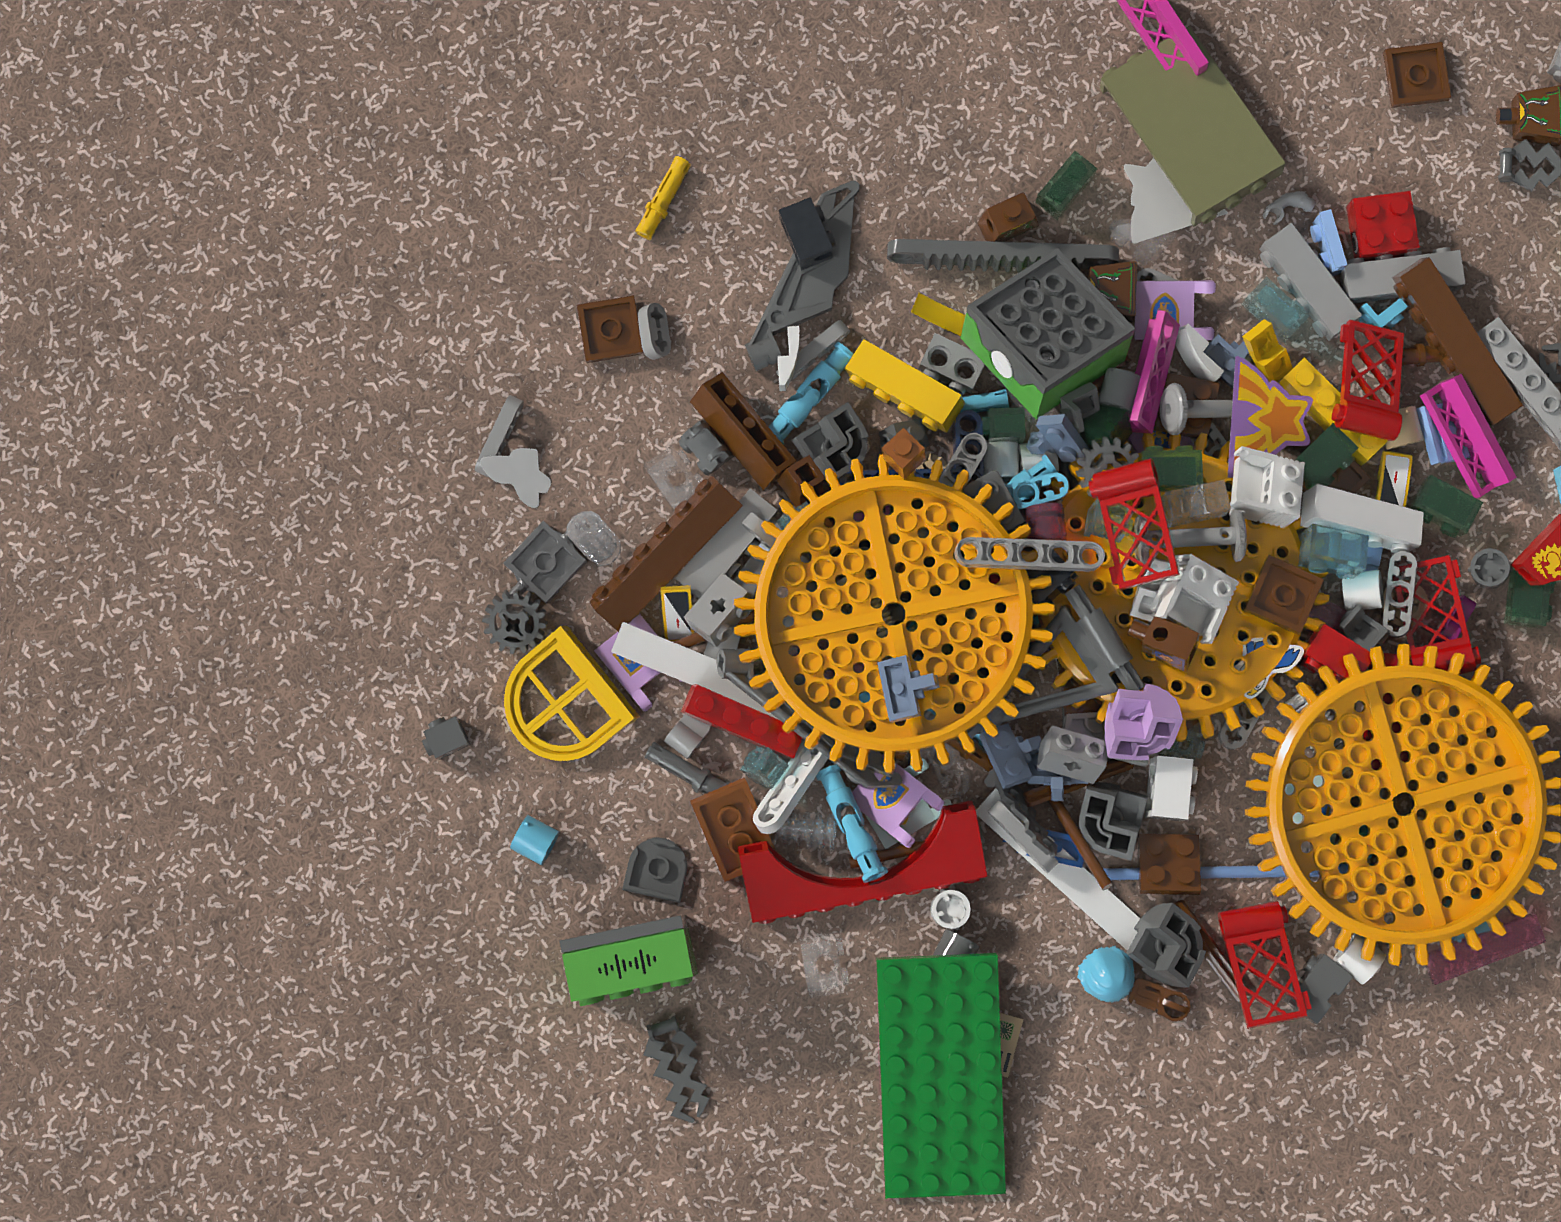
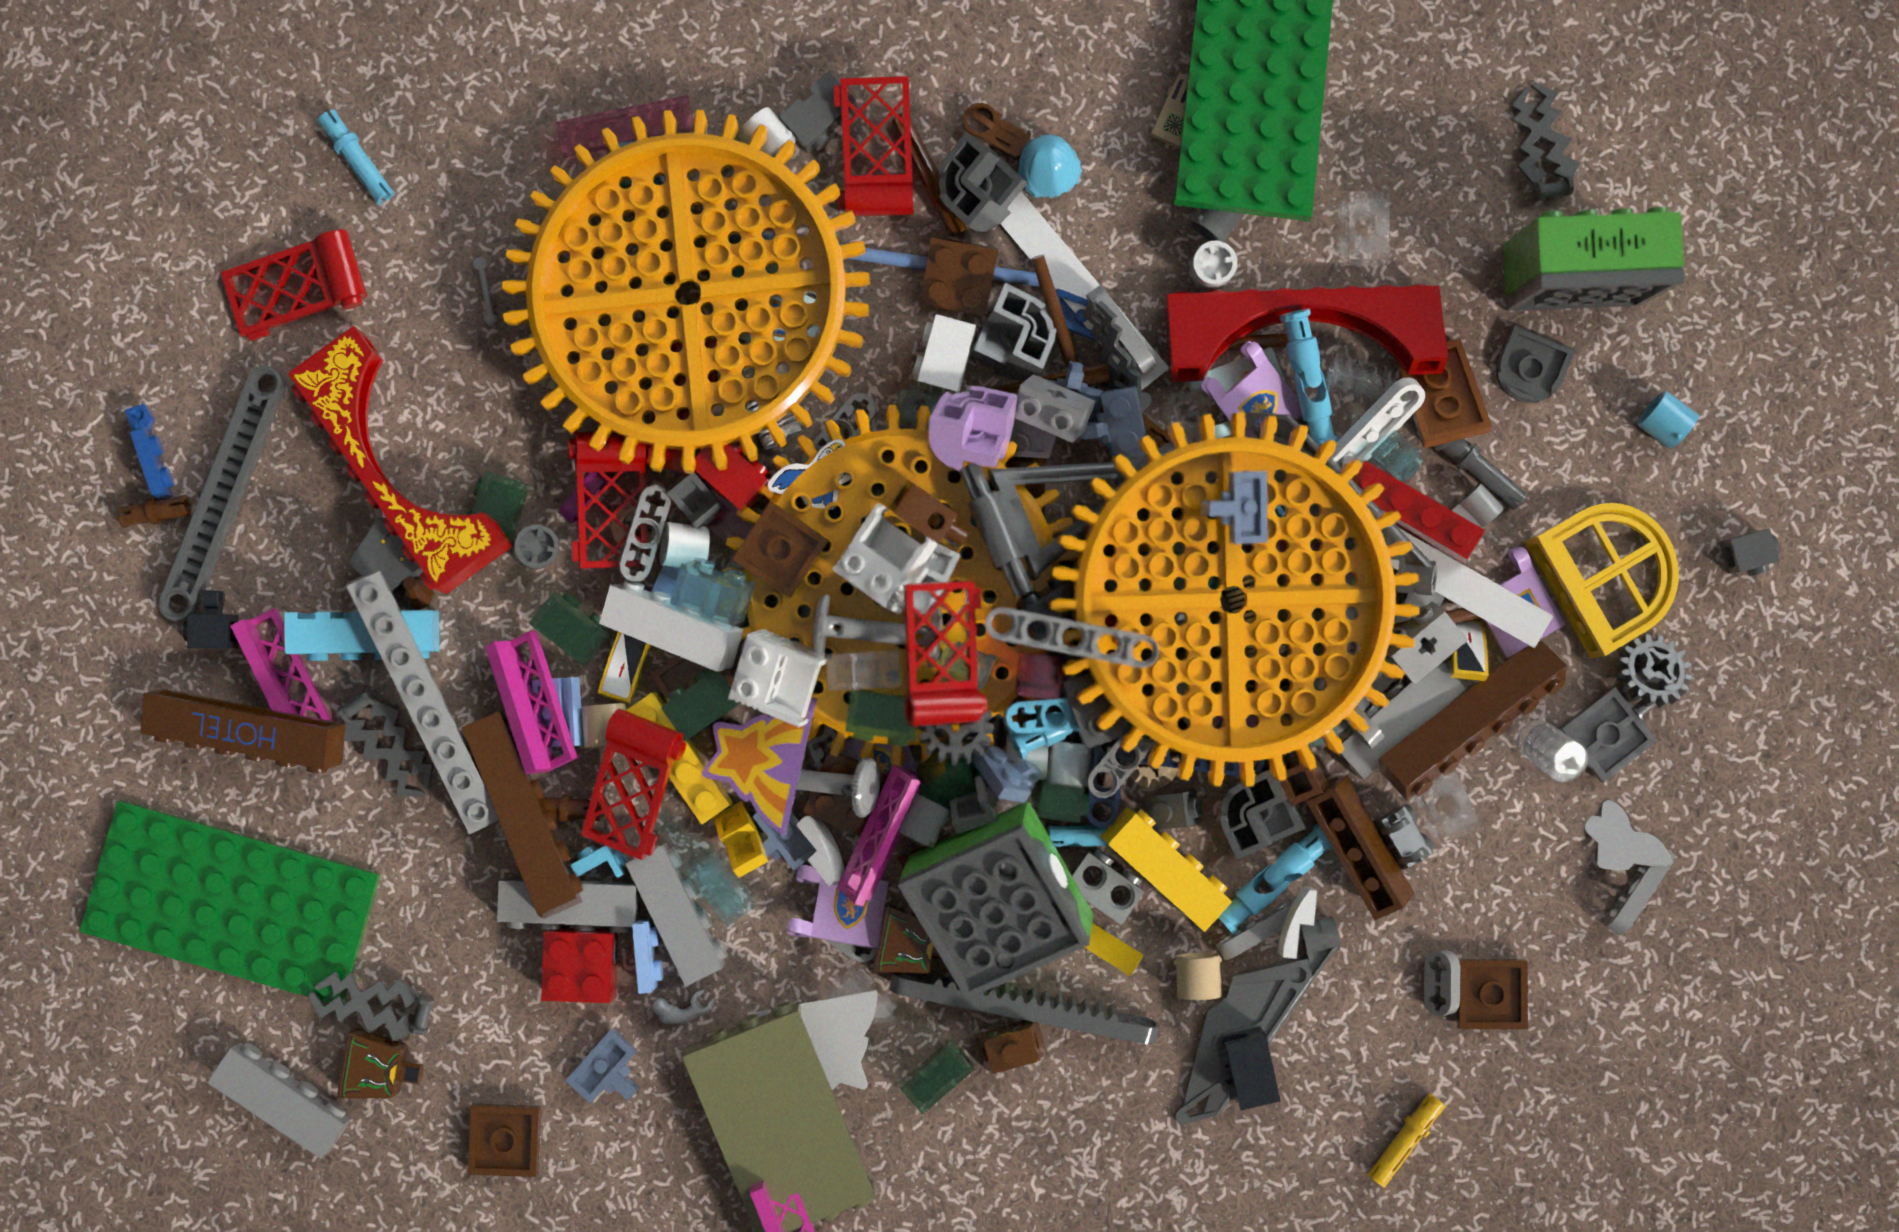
camera: 175 degrees left, 5 degrees up
dark orange brick [882,428,926,480] -> none
none -> sand blue hinge [565,1028,640,1104]
none -> tan piece [1173,952,1222,1000]

